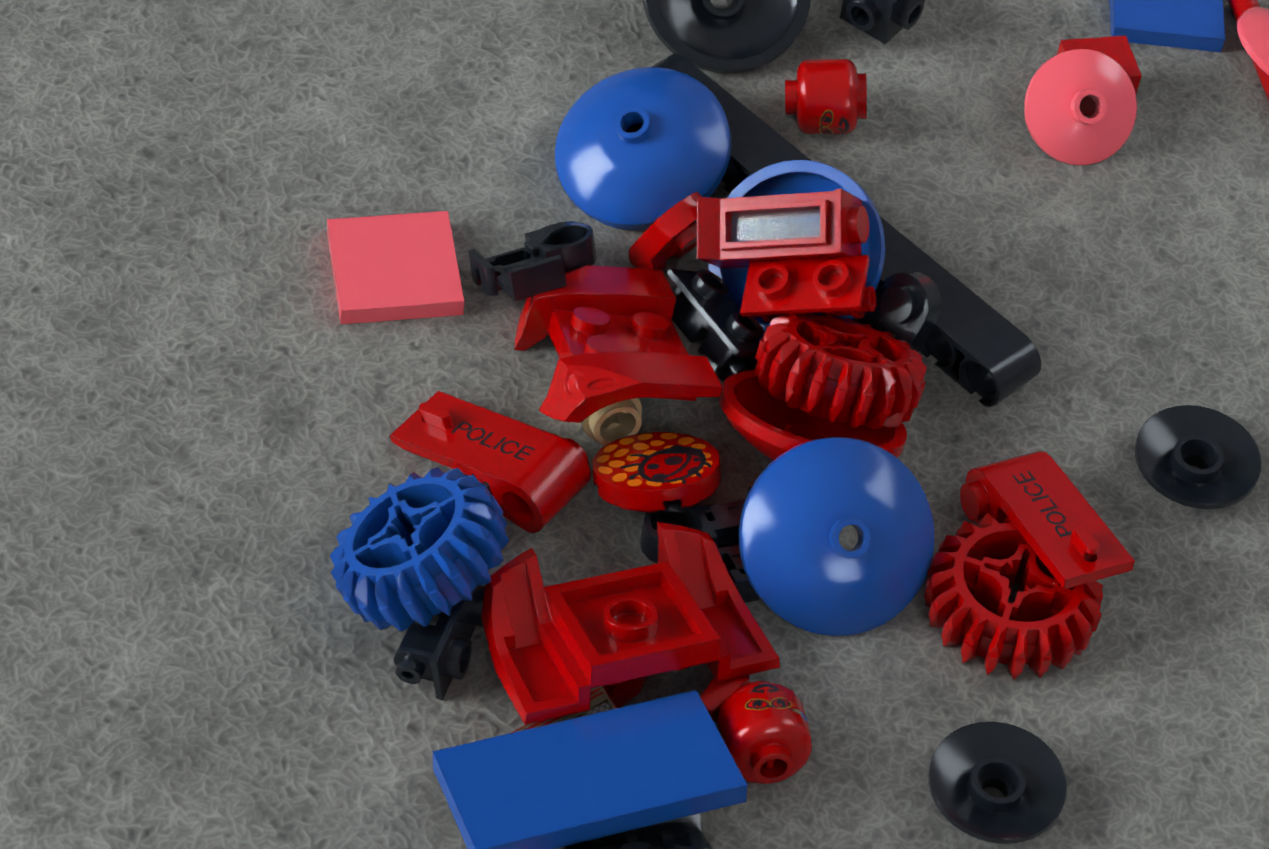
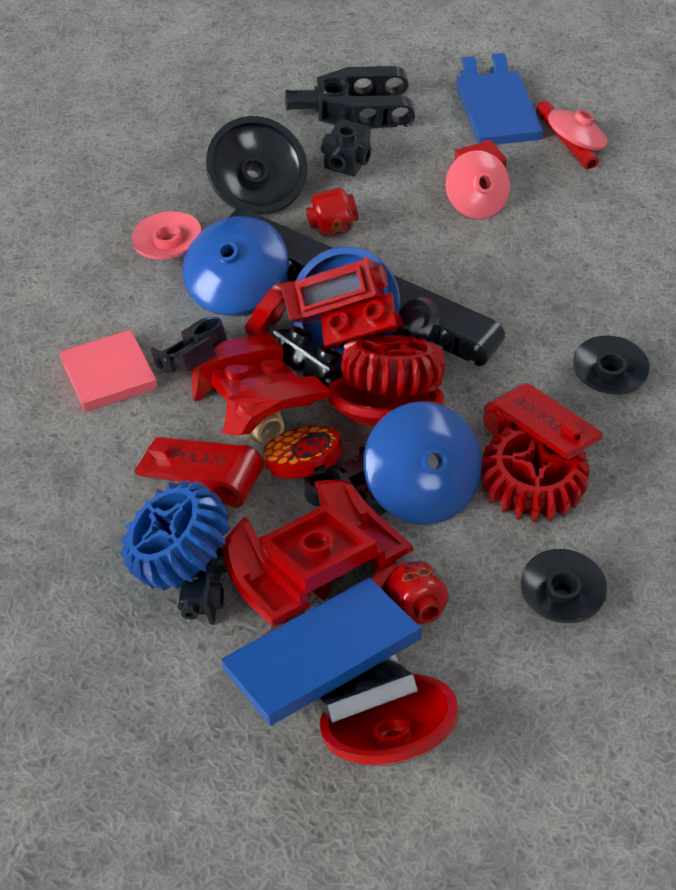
camera: 10 degrees left, 0 degrees up
none -> coral dish [131,211,202,260]

